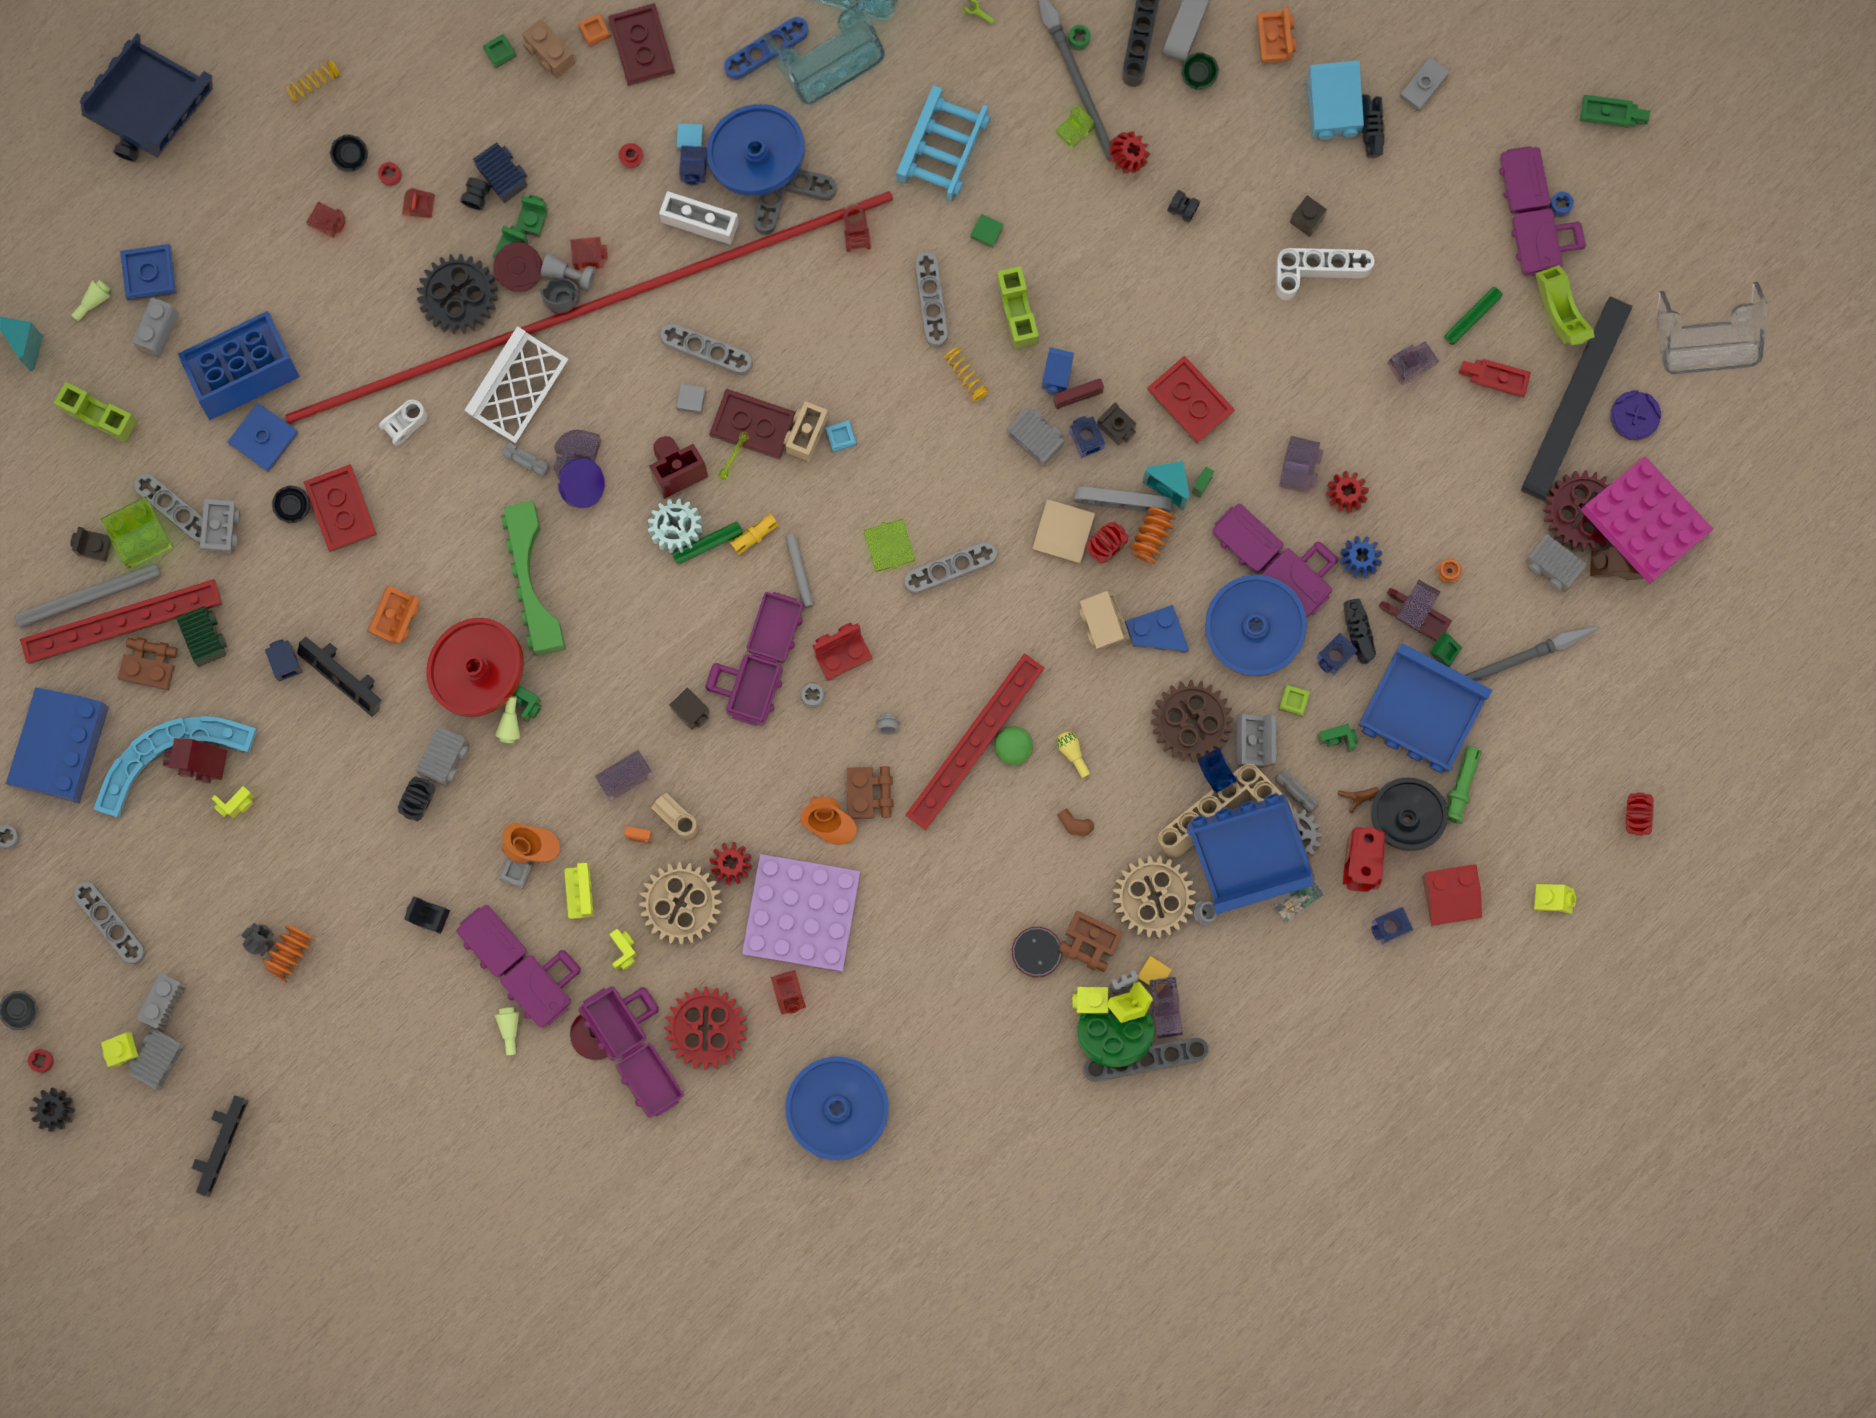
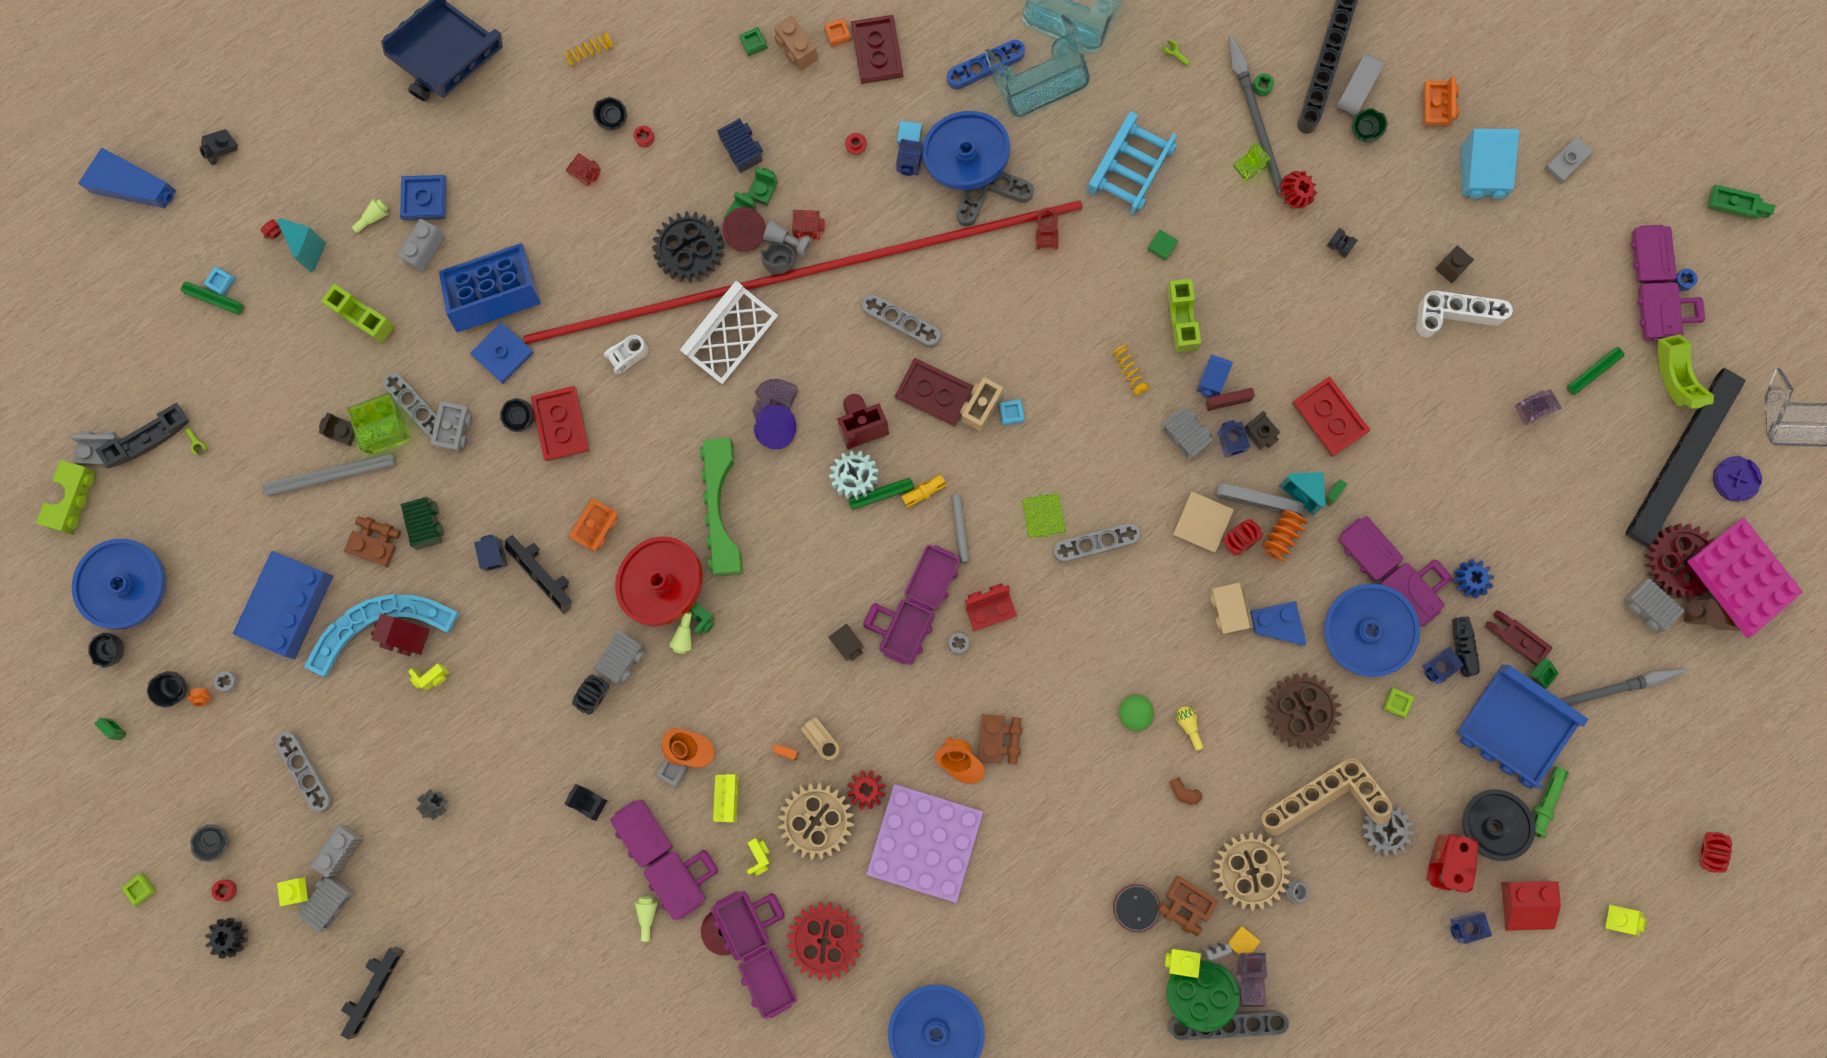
camera: 15 degrees right, 0 degrees up
red plate [20,579,223,664] -> none
orange piece [262,925,315,983] -> none
clear red slope [402,188,435,218] -> none
black wheel [460,177,491,210] -> none
light grey axle [502,443,549,476] -> none
clear purple brick [595,750,654,802] -> none
white brick [659,191,739,245] -> none
light grey tile [676,384,706,413] -> none
clear neon green hinge [718,432,749,480] -> none
clear red bracket [771,970,806,1014] -> none
light grey plate [876,713,901,734] -> none
red plate [905,653,1045,831] -> none
light grey beam [915,252,948,348] -> none
neon yellow bracket [1107,982,1153,1023] -> none
blue panel [1187,793,1315,914] -> none
clear blue brick [1197,748,1237,793] -> none
light grey bracket [1237,714,1278,768] -> none
clear tile [1270,879,1326,924] -> none
light grey axle [1276,770,1318,813] -> none
clear purple brick [1279,436,1323,494] -> none
green bracket [1317,724,1358,752] -> none
red gear [1326,471,1369,514] -> none
dark orange bar [1338,787,1379,813] -> none
black hinge [1362,94,1385,158] -> none
clear purple brick [1397,579,1441,630] -> none
orange plate [1437,558,1462,583] -> none
red hinge [1459,359,1531,398] -> none

